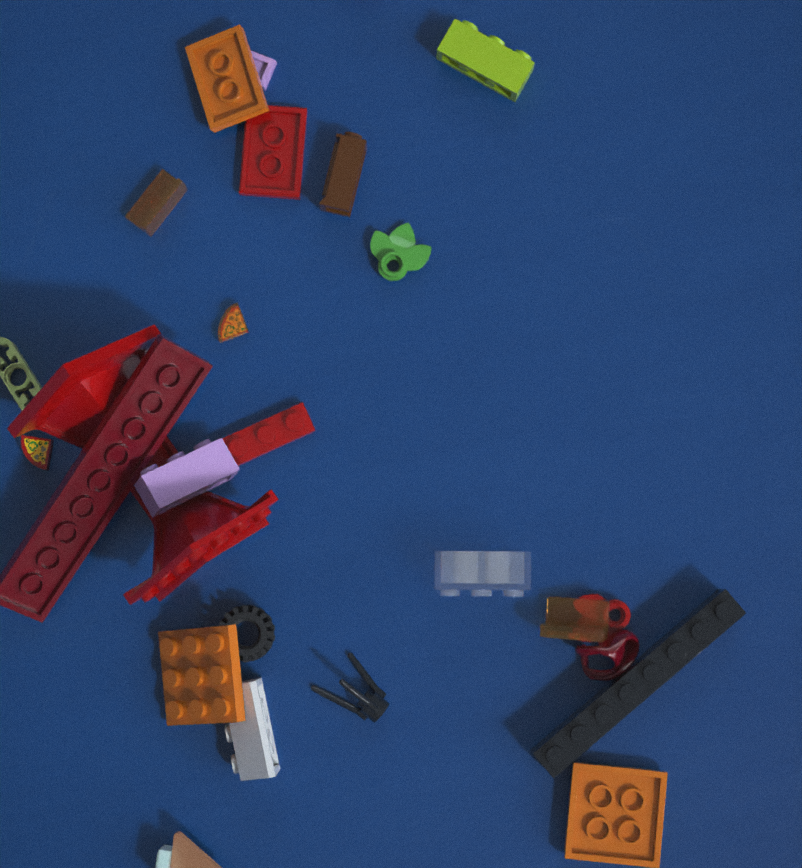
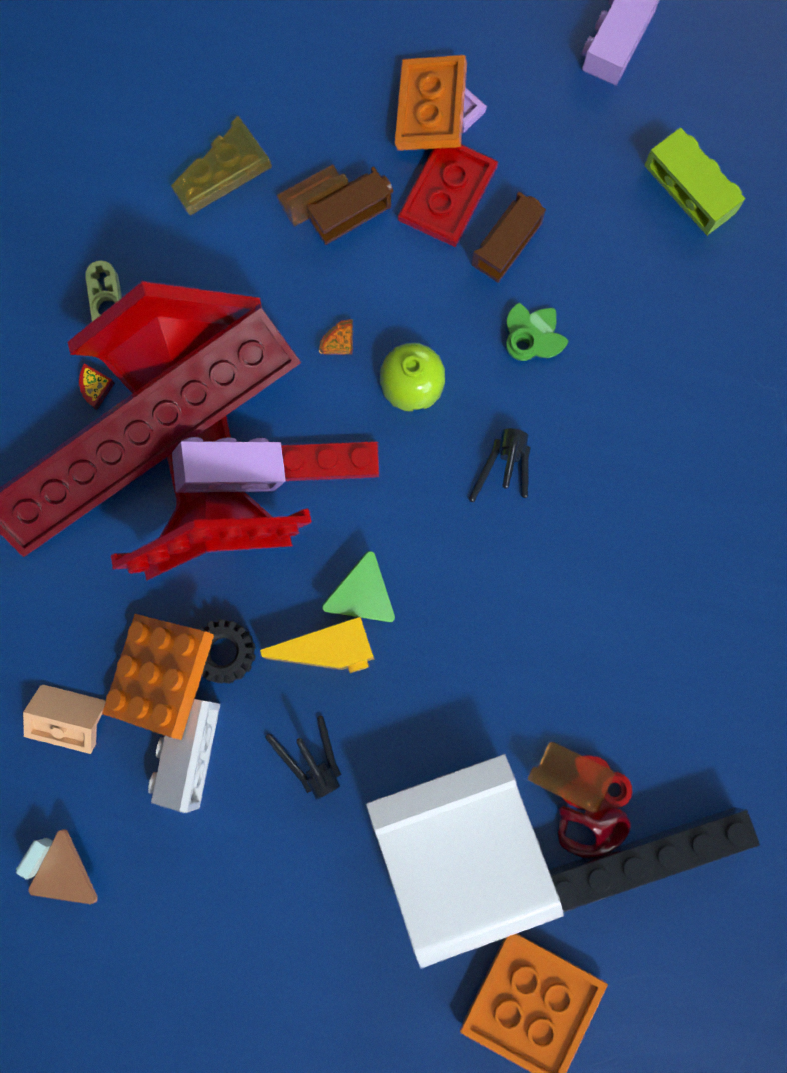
camera: 20 degrees right, 5 degrees down
clear brick [434,551,531,597] -> none
none -> light nougat panel [23,685,106,754]
none -> clear yellow wing [171,116,272,216]
none -> yellow slope [260,617,374,673]
none -> reddish brown window [306,166,393,245]
none -> piece [322,551,395,622]
none -> white panel [366,754,563,968]
none -> lime cylinder [380,343,445,411]
none -> black plant [469,428,531,502]

